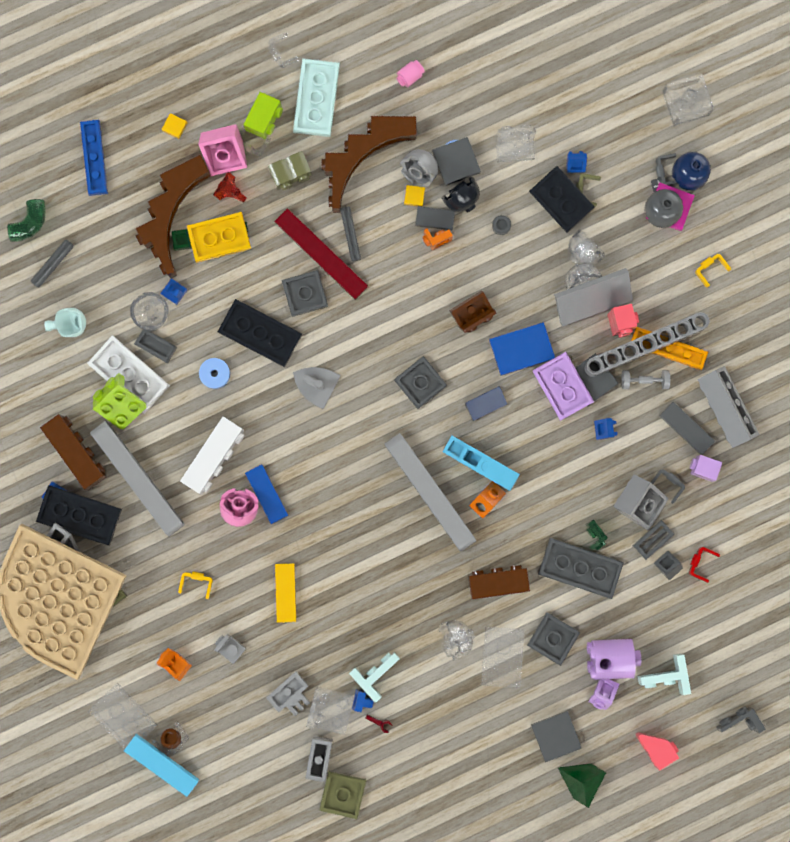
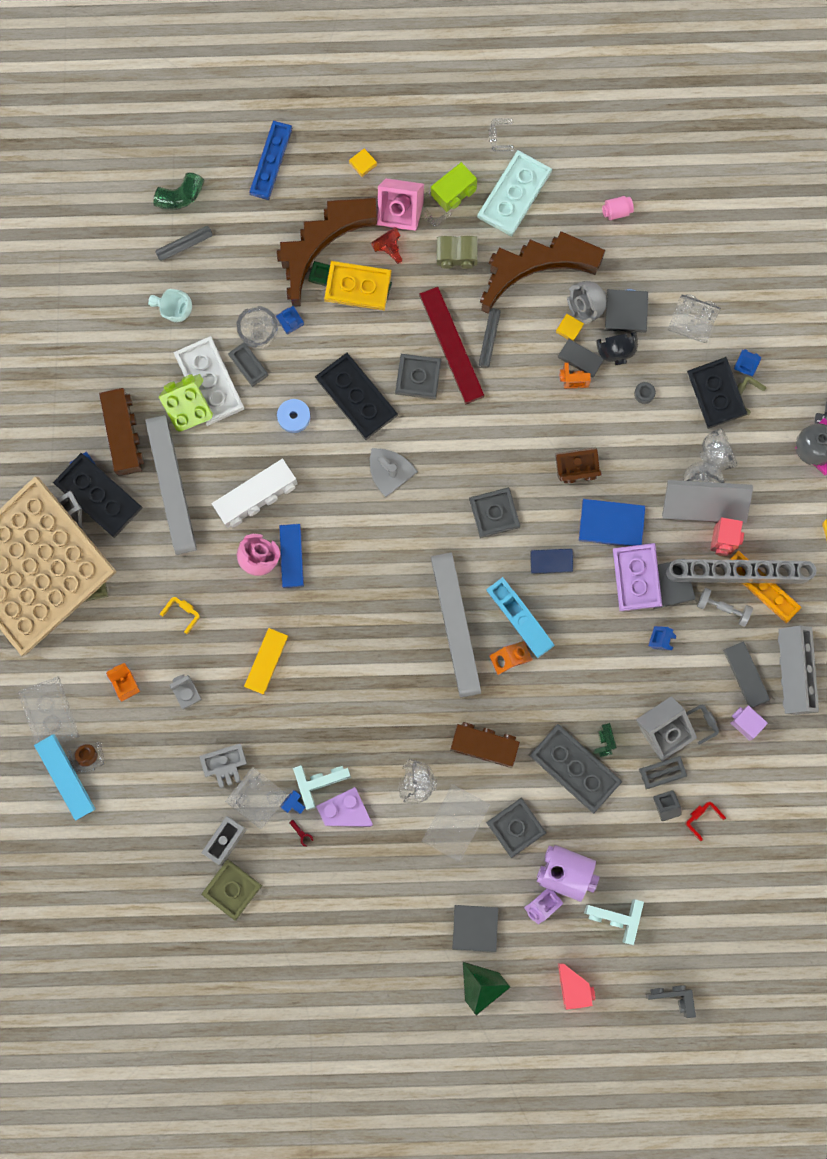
camera: 25 degrees right, 5 degrees down
none -> lavender wing [316,787,373,827]

